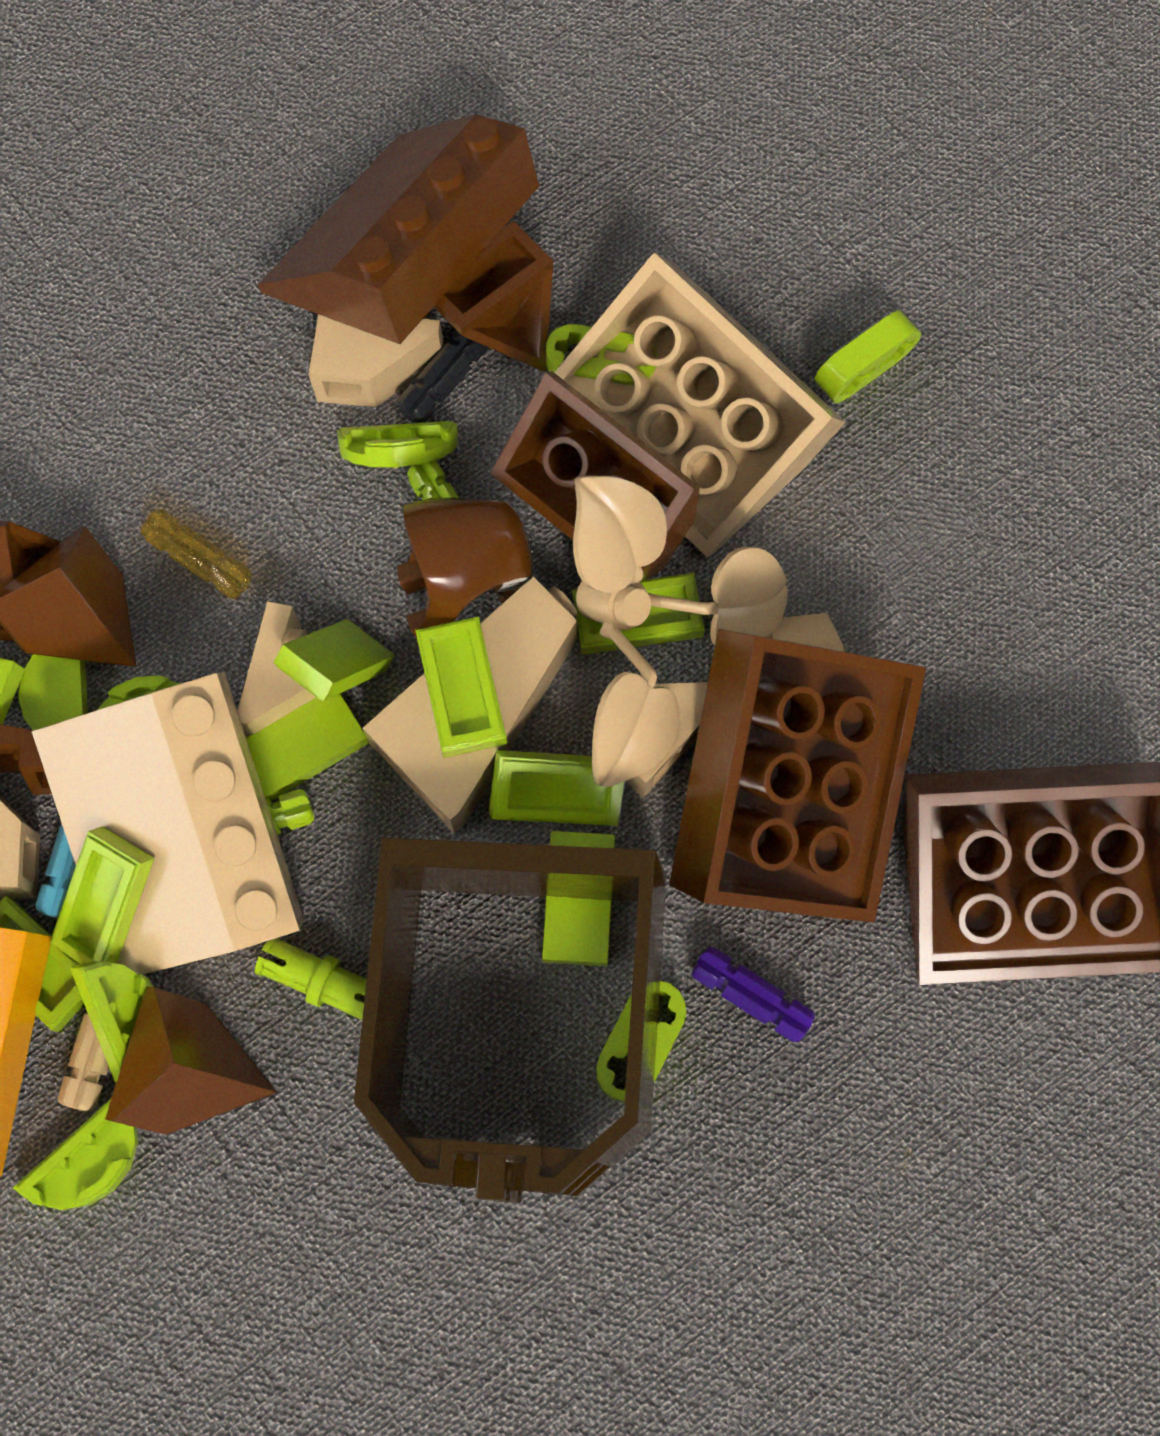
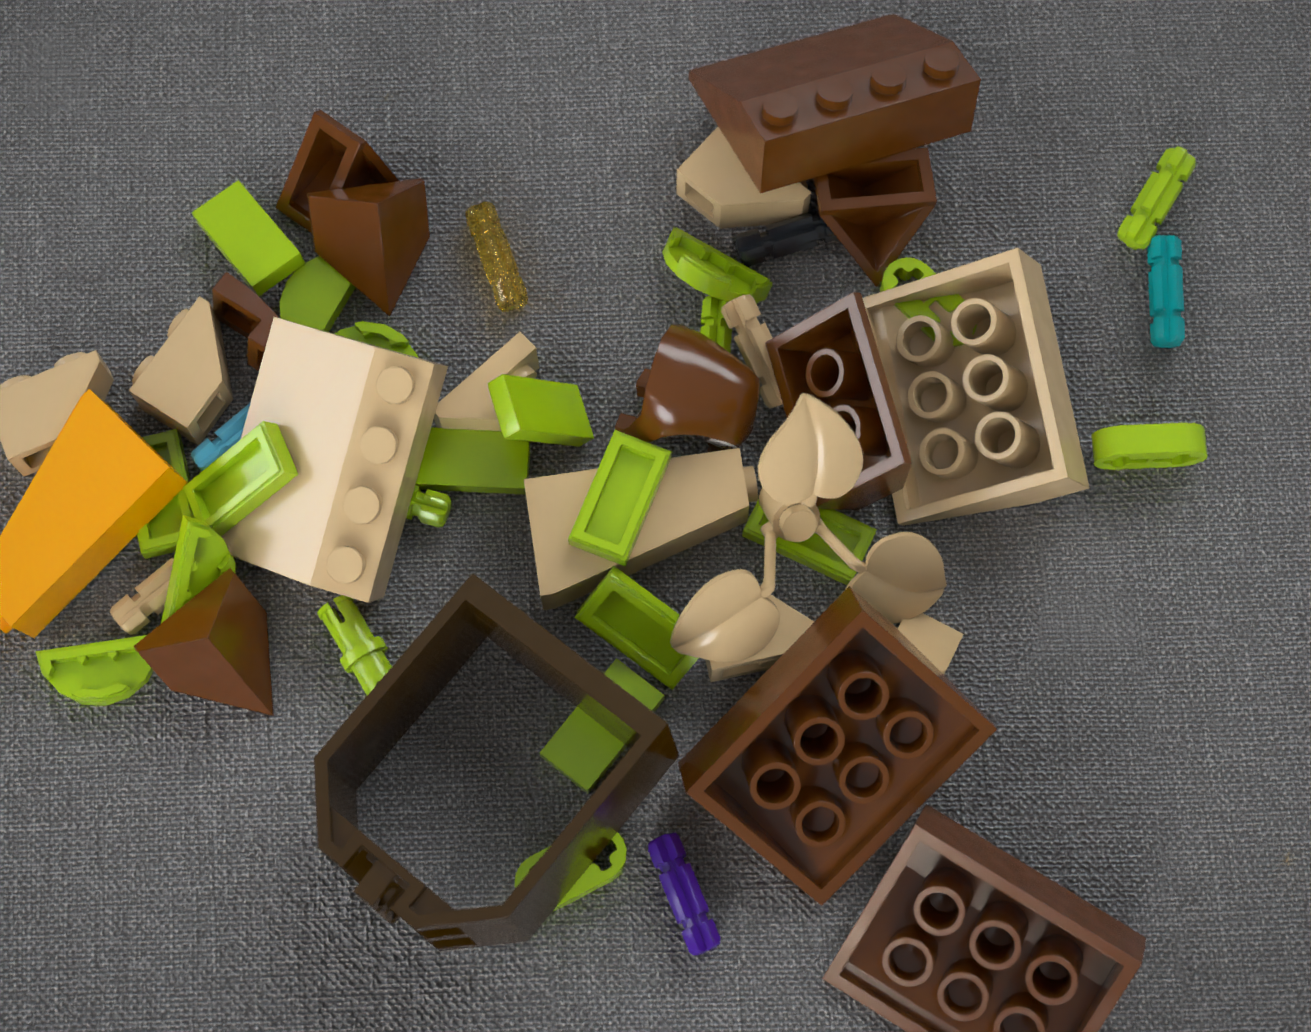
camera: 35 degrees right, 0 degrees up
none -> tan axle [721,294,783,408]
none -> lime axle [1117,146,1196,250]
none -> teal axle [1147,235,1185,348]

